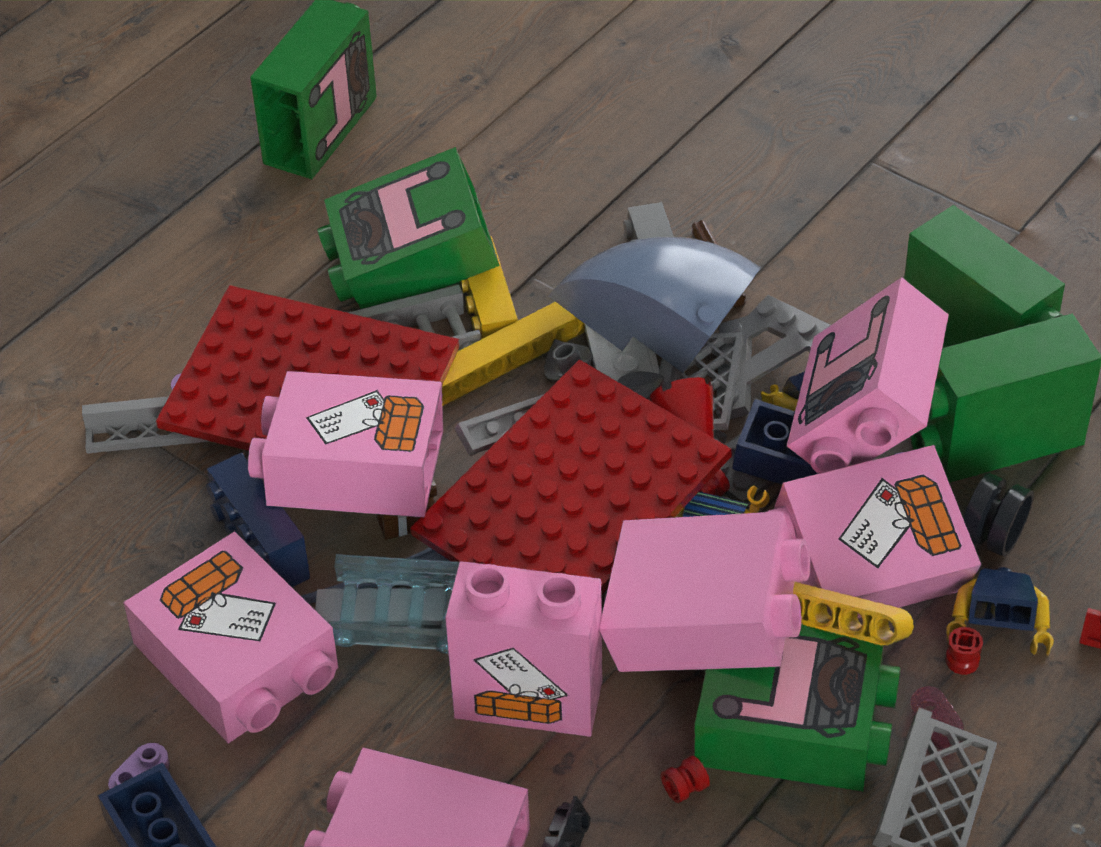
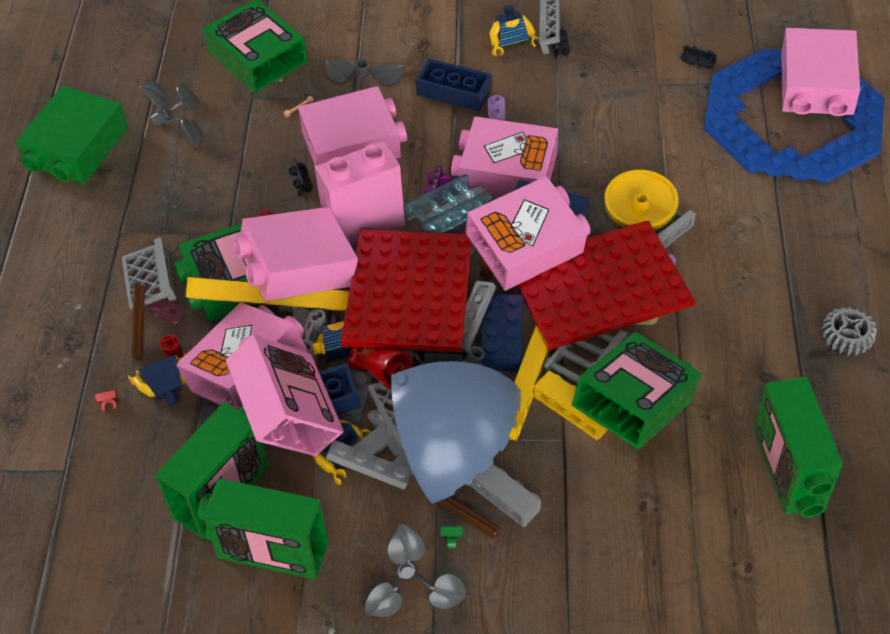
camera: 145 degrees right, 5 degrees up
black wheel [963,473,1034,557] -> none
none -> reddish brown axle [131,285,145,359]
none -> dark grey plant [364,523,467,617]
none -> magenta hips [424,165,455,202]
none -> green tile [441,527,463,549]
none -> dark blue brick [481,294,523,372]
none -> yellow dish [604,170,679,230]
none -> light grey gear [821,306,877,356]

